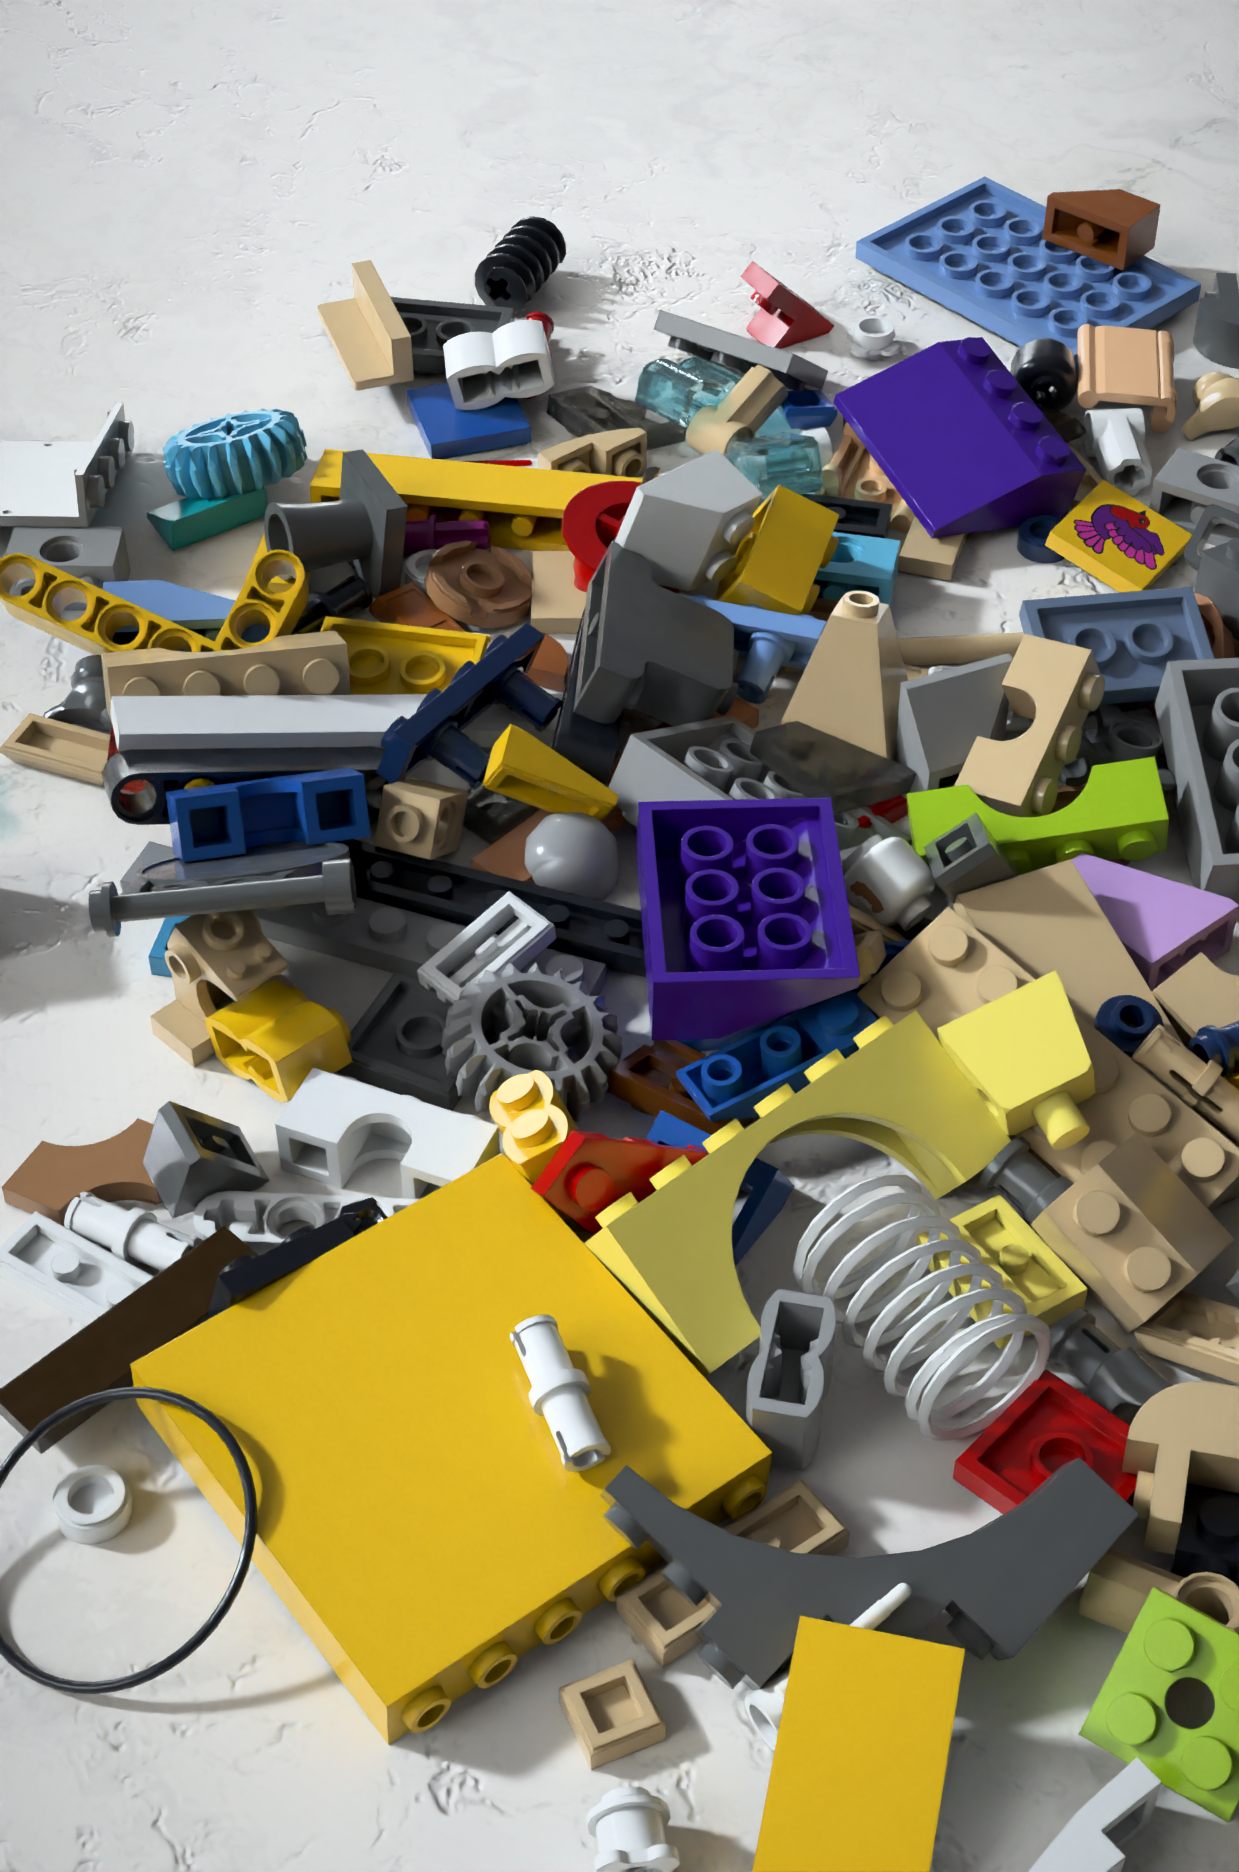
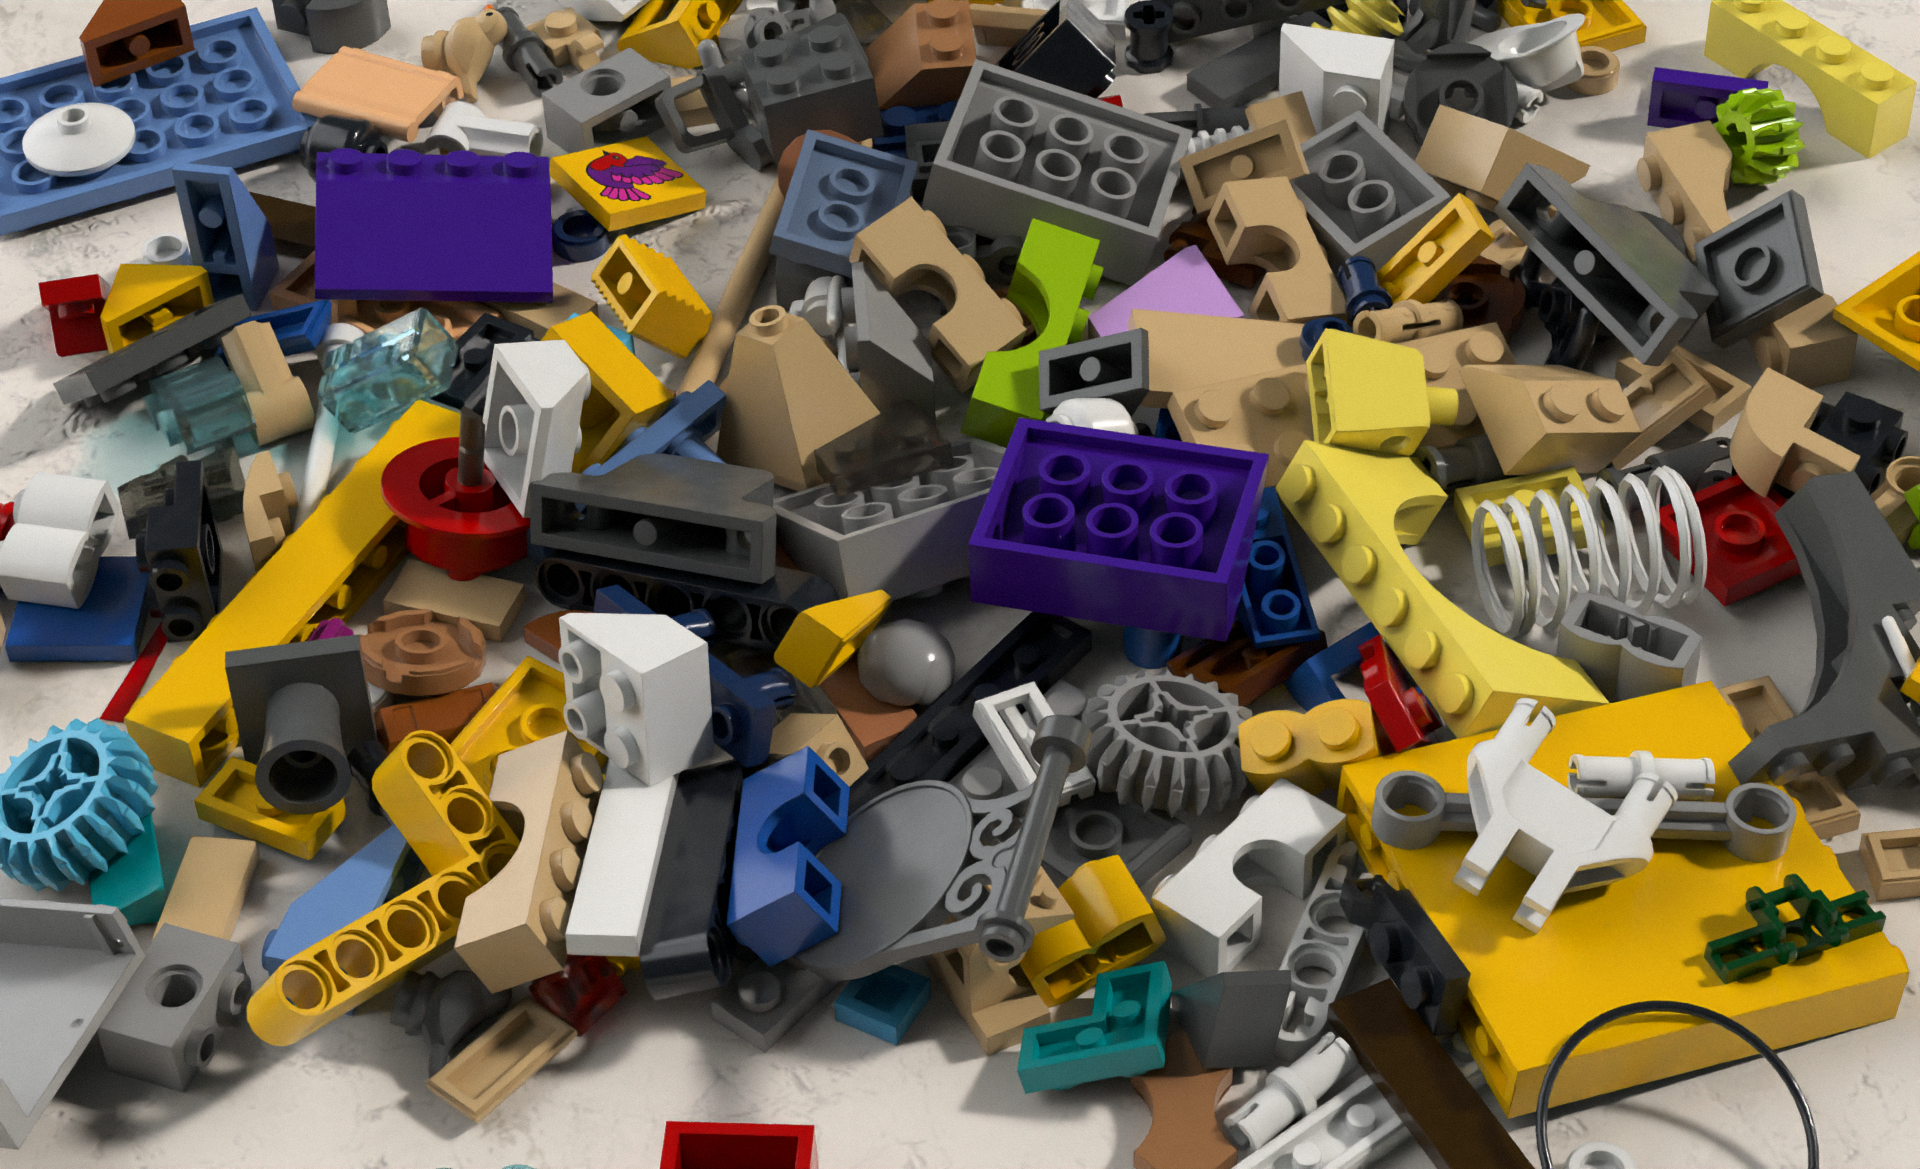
camera: 70 degrees left, 0 degrees up
none -> white dish [22,103,136,177]
none -> yellow slope [100,264,214,354]
none -> black plate [135,460,223,643]
none -> tan tile [152,835,260,941]
none -> medium blue slope [172,162,279,312]
none -> white slope [558,613,714,787]
none -> yellow brick [591,234,713,359]
none -> teal plate [1017,960,1173,1094]
none -> light grey piece [1371,770,1797,863]
none -> white connector [1452,698,1678,934]
none -> dark green piece [1704,874,1886,985]

